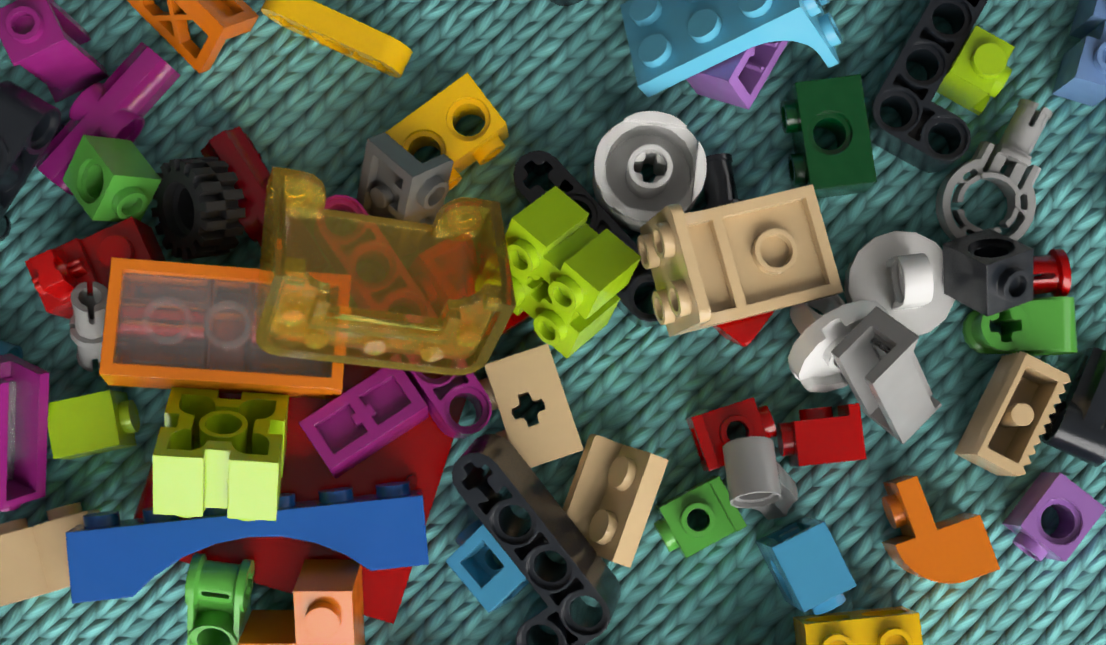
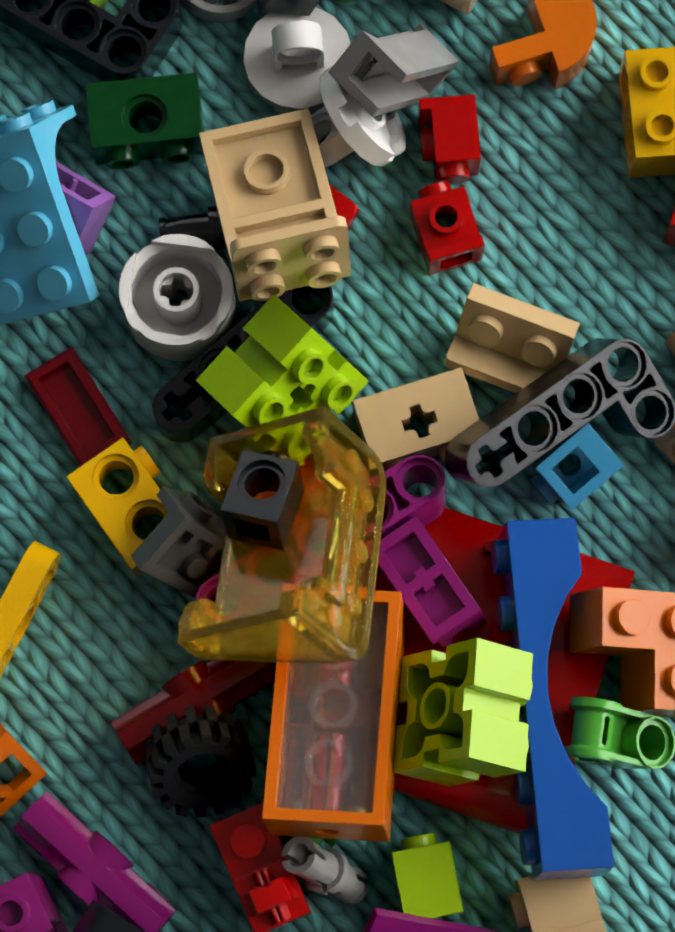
camera: 90 degrees left, 5 degrees down
bright green brick [62,135,162,222] -> none
bright green brick [654,475,747,558] -> none
light grey piece [722,436,798,520] -> none
dark azure brick [755,517,857,615] -> none
none -> dark red tile [24,347,132,467]
none -> black brick [220,449,305,551]

